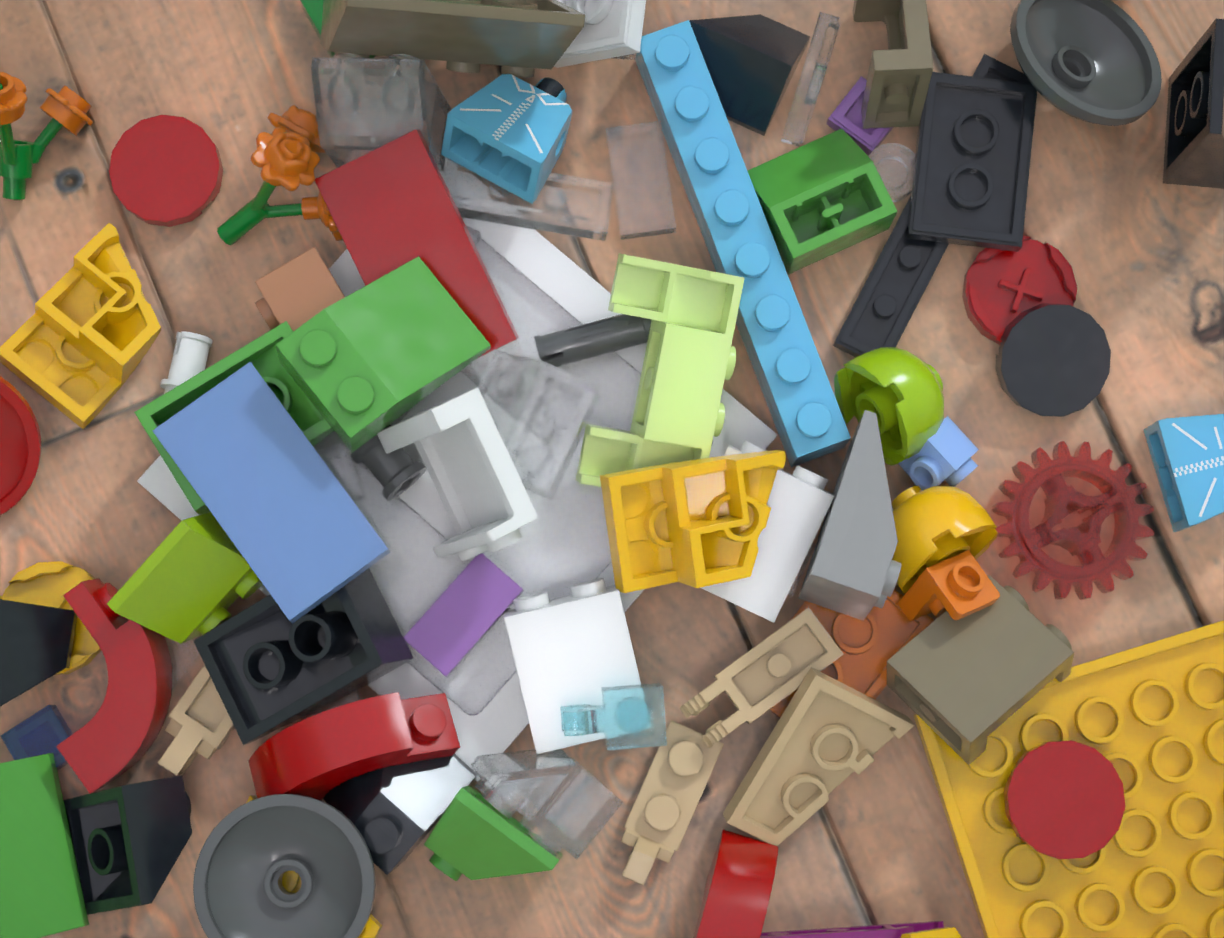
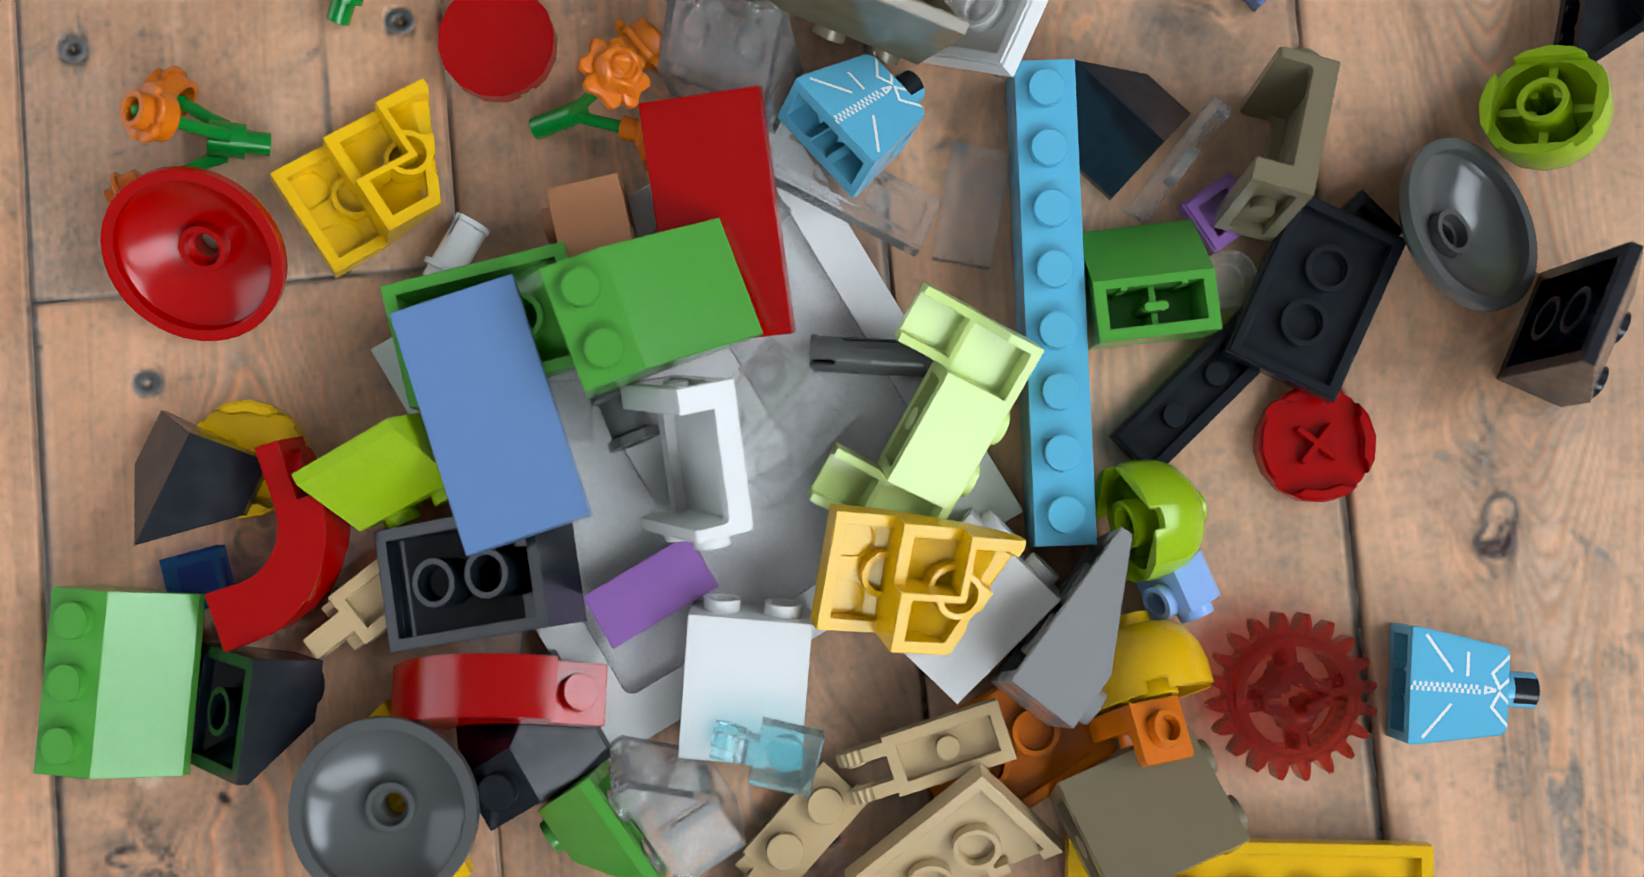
camera: 15 degrees right, 5 degrees up
black tile [995,303,1111,417] -> none

